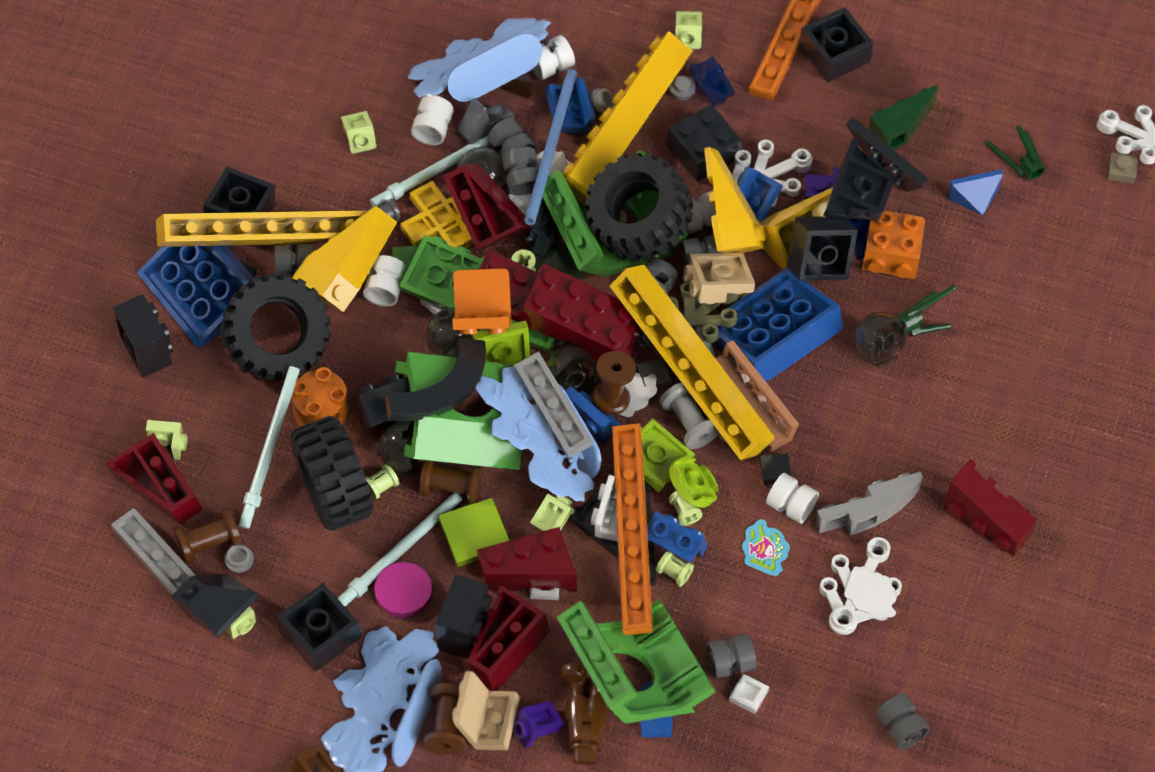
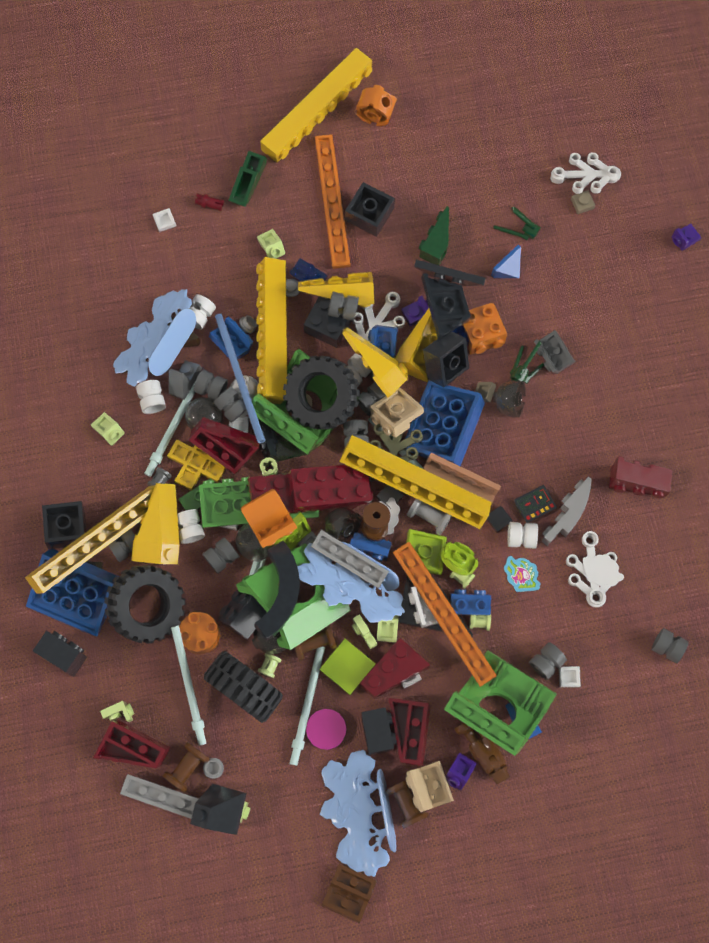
camera: 30 degrees left, 15 degrees up
black brick [277,583,361,672] -> none
none -> dark grey wheel [202,537,239,574]
none -> yellow wedge [298,272,374,307]
none -> dark grey wheel [327,291,359,321]
none -> yellowish green plate [351,614,377,649]
none -> dark tan plate [475,382,497,402]
none -> piece [514,485,557,523]
none -> dark grey bracket [534,330,576,374]

